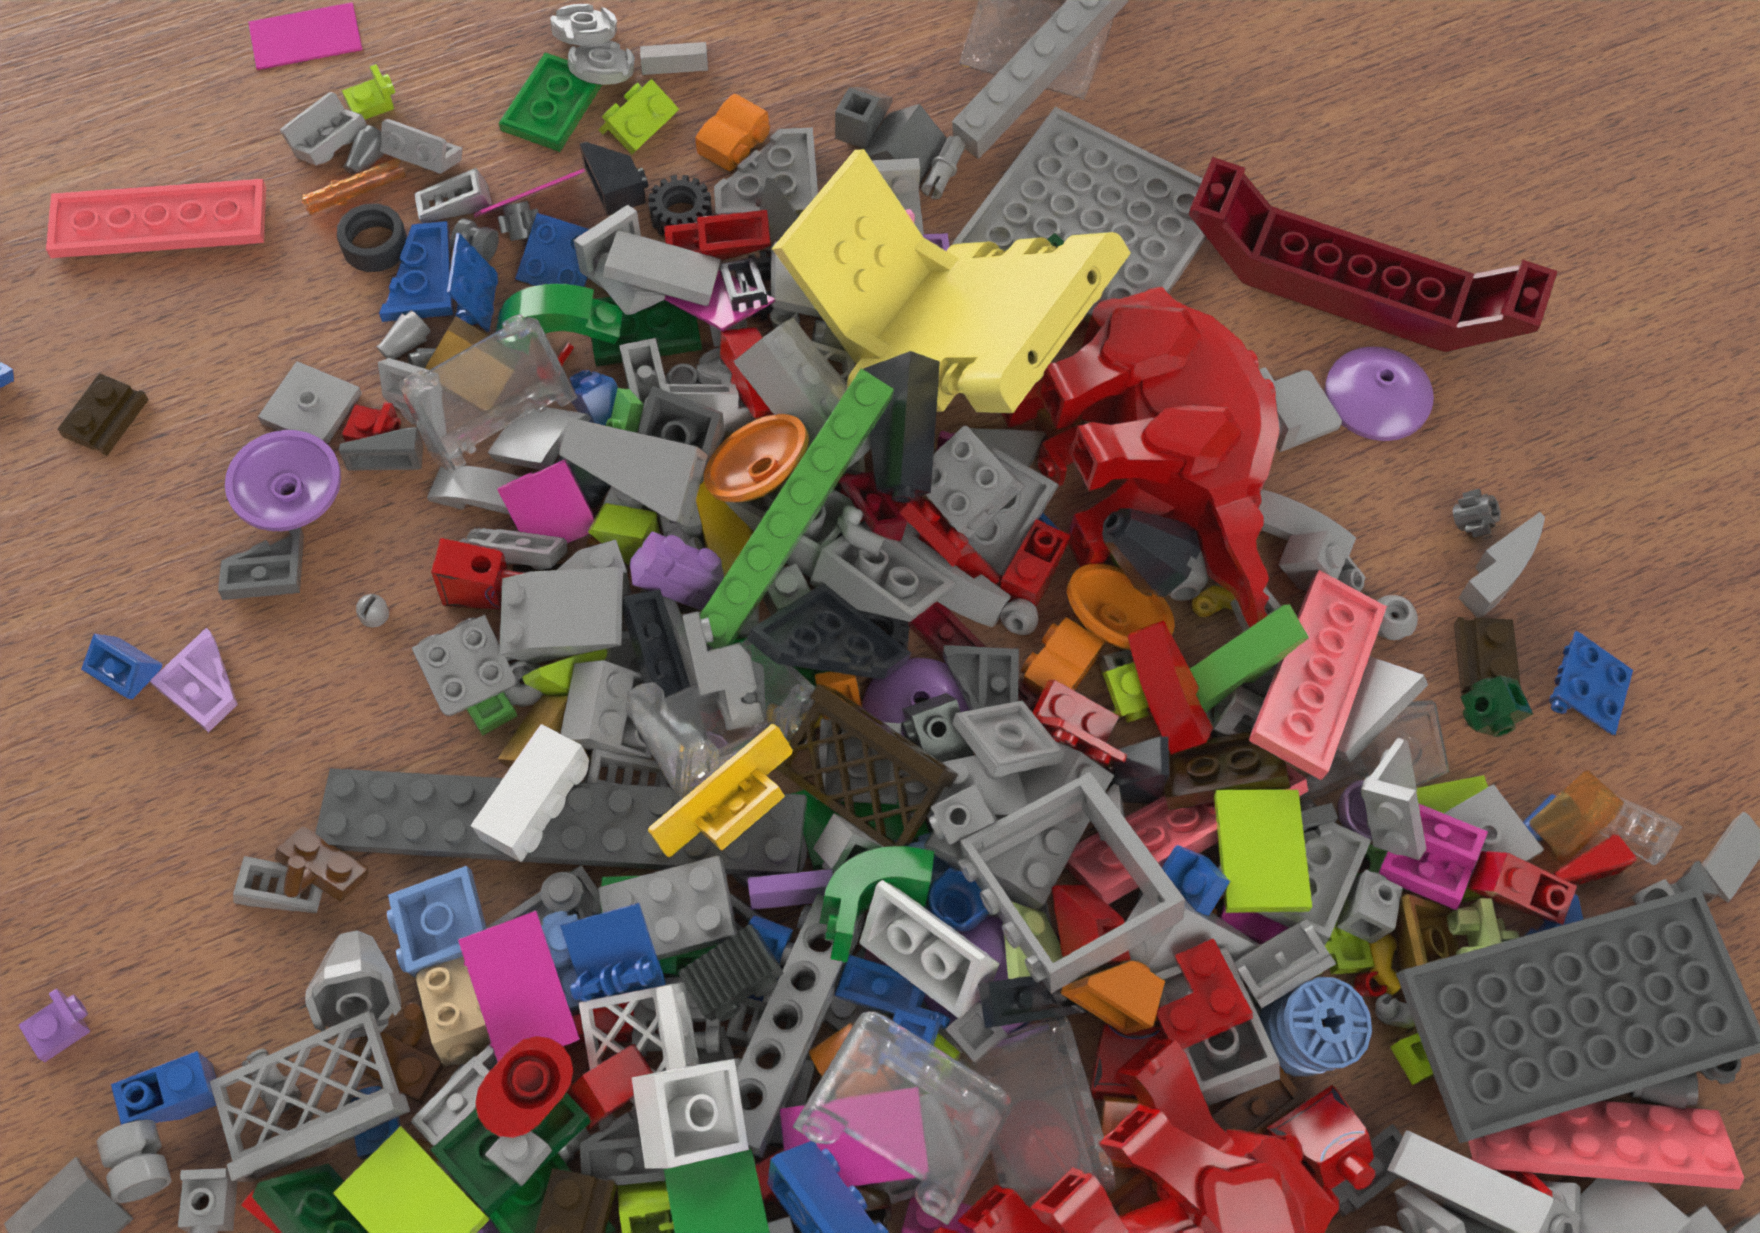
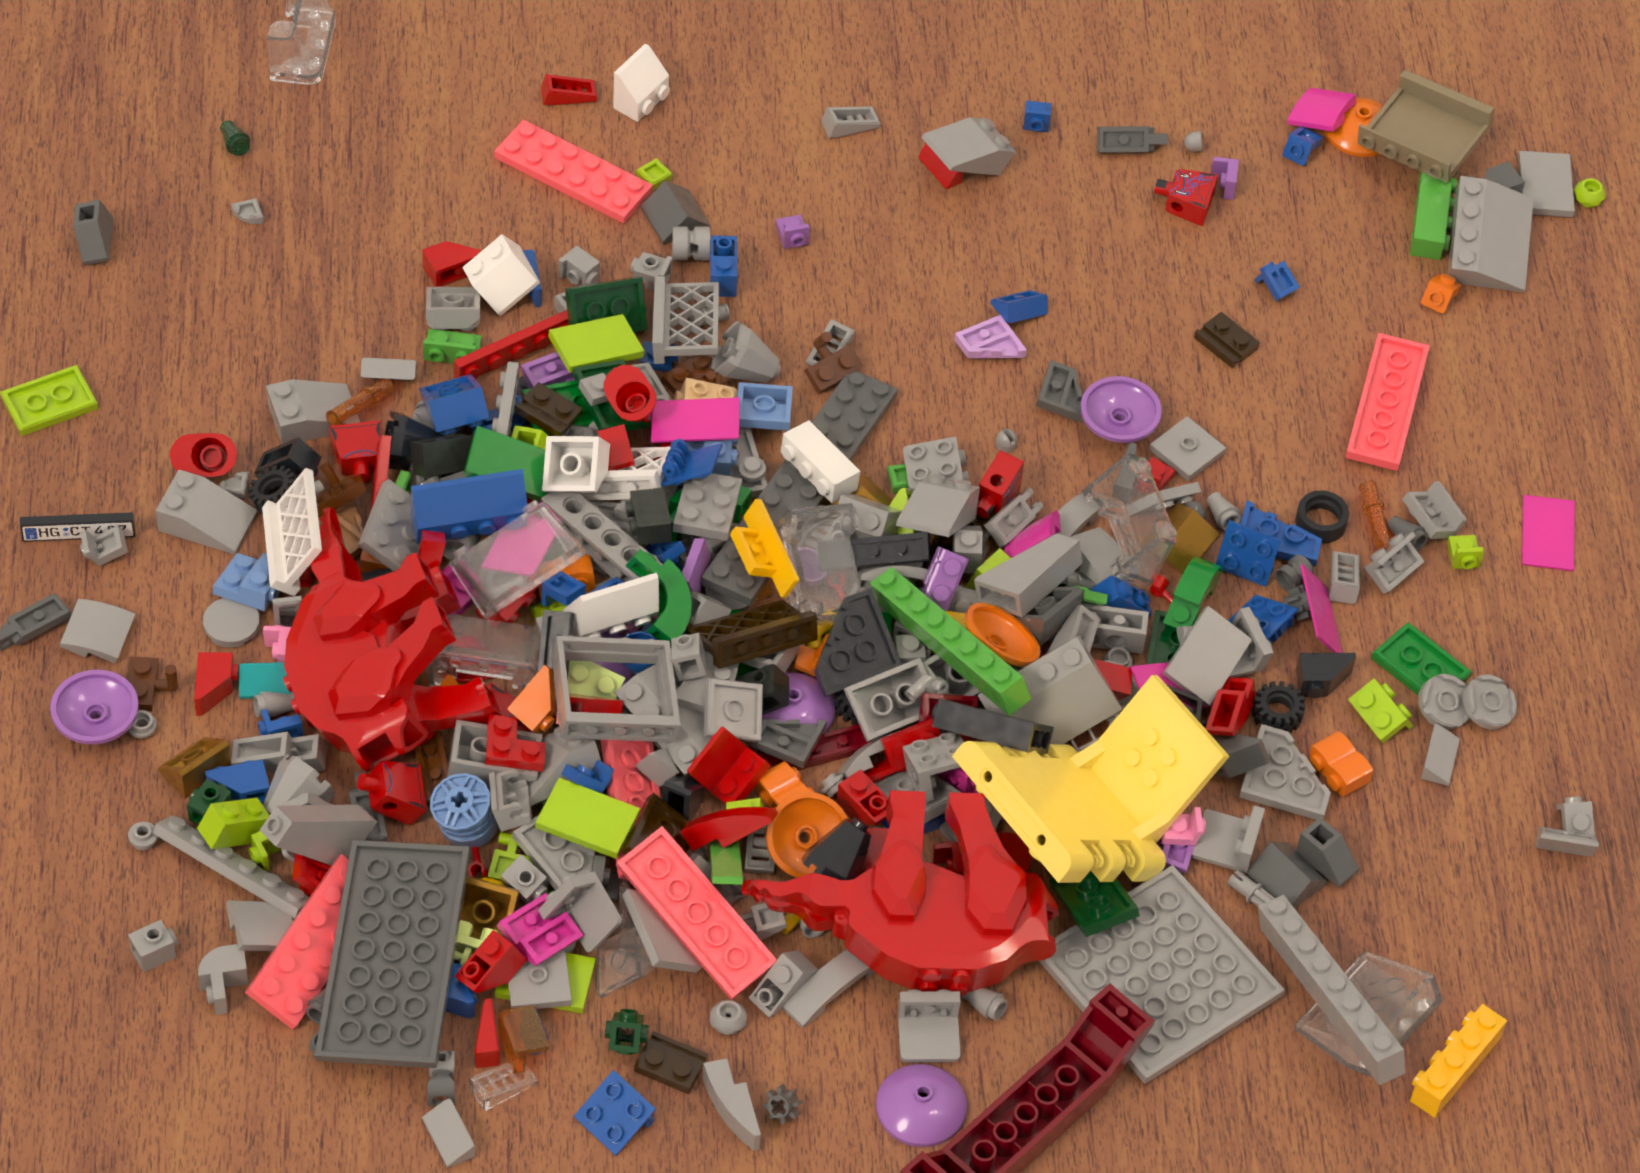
camera: 110 degrees right, 10 degrees down
light grey plate [682,611,766,730] -> none

